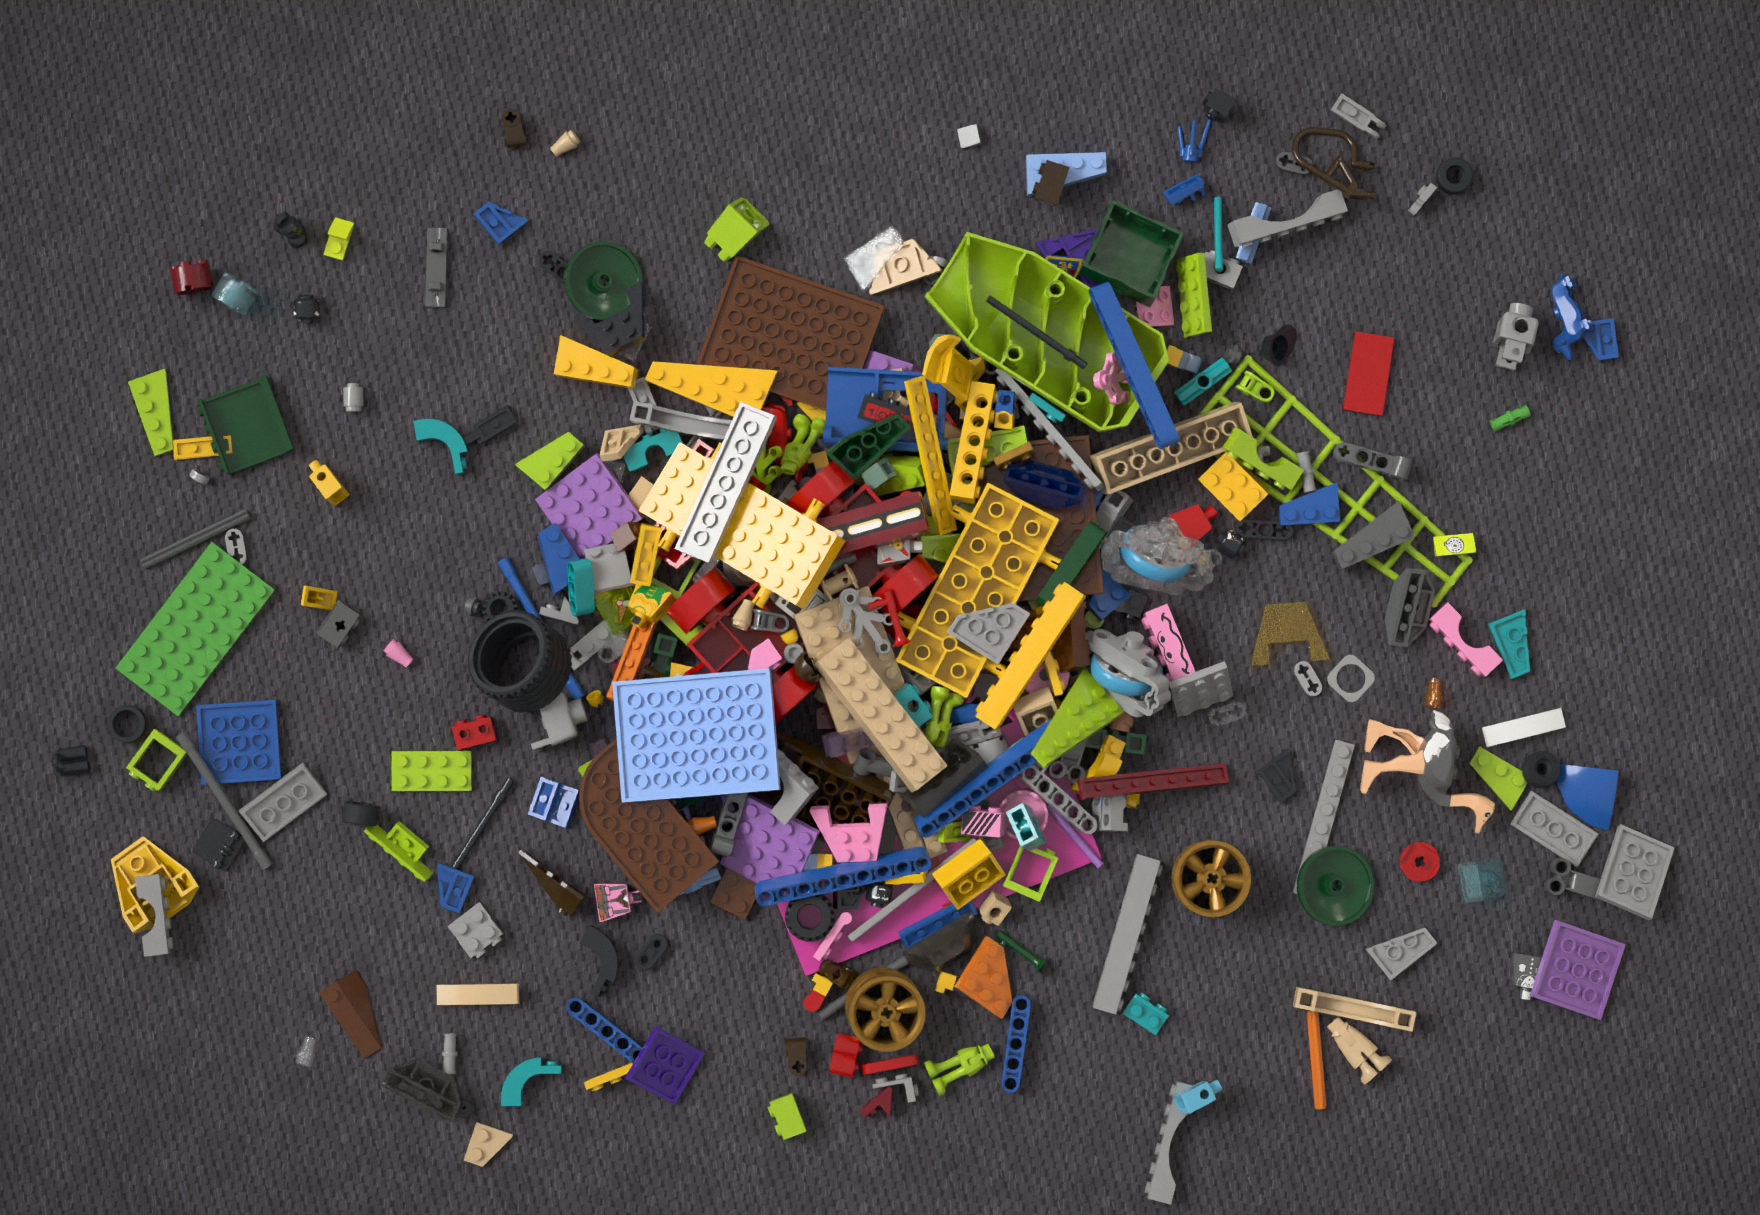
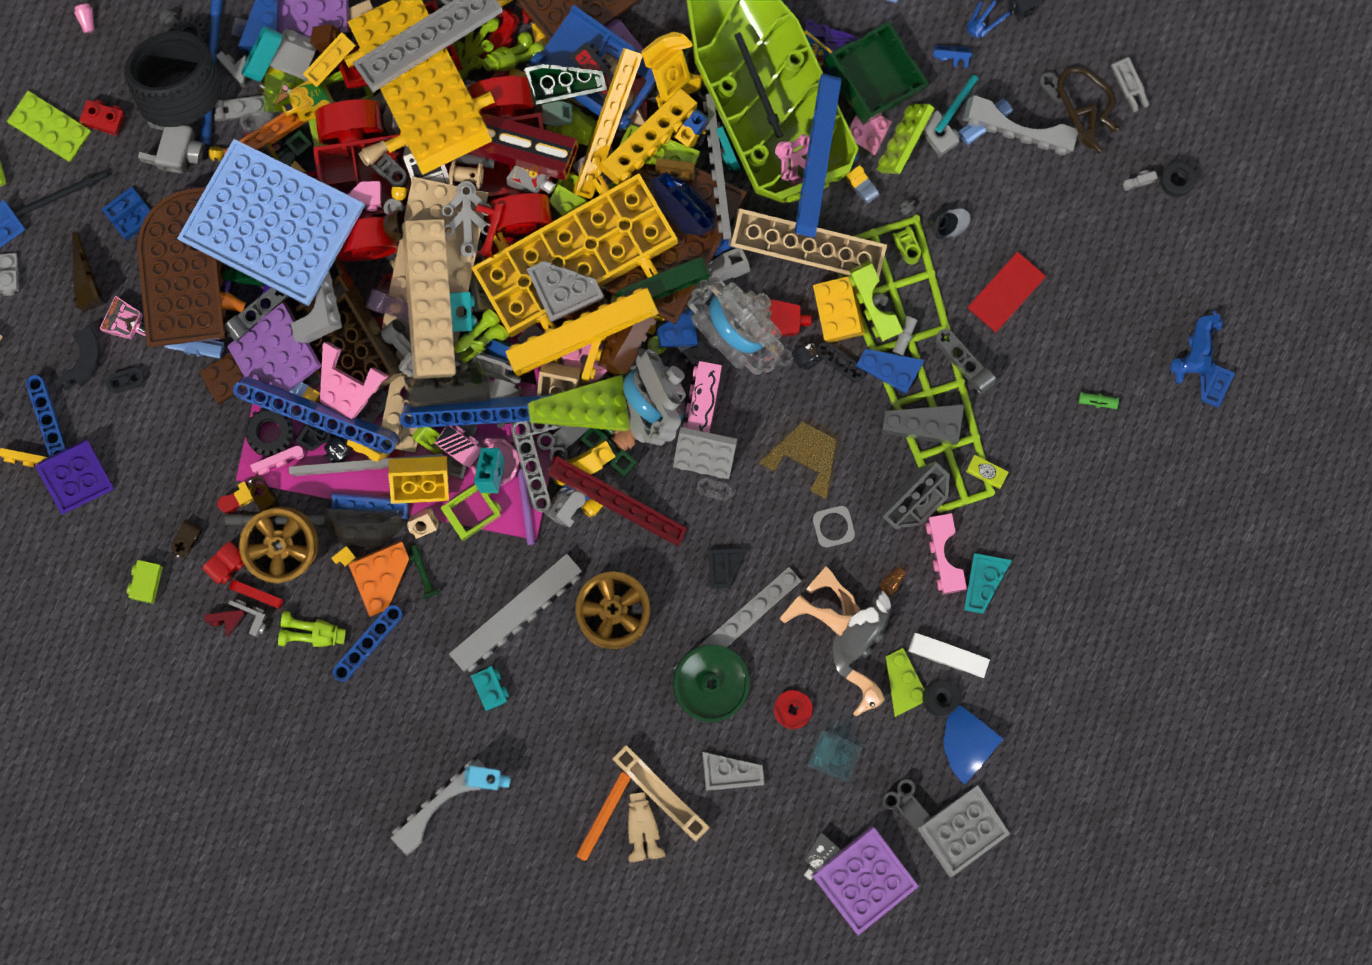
camera: 30 degrees right, 5 degrees down
teal piece [1174,358,1232,406] -> none
light grey beam [1294,661,1322,696] -> none
light grey piece [1492,303,1539,371] -> none
light grey tile [1510,791,1598,867] -> none

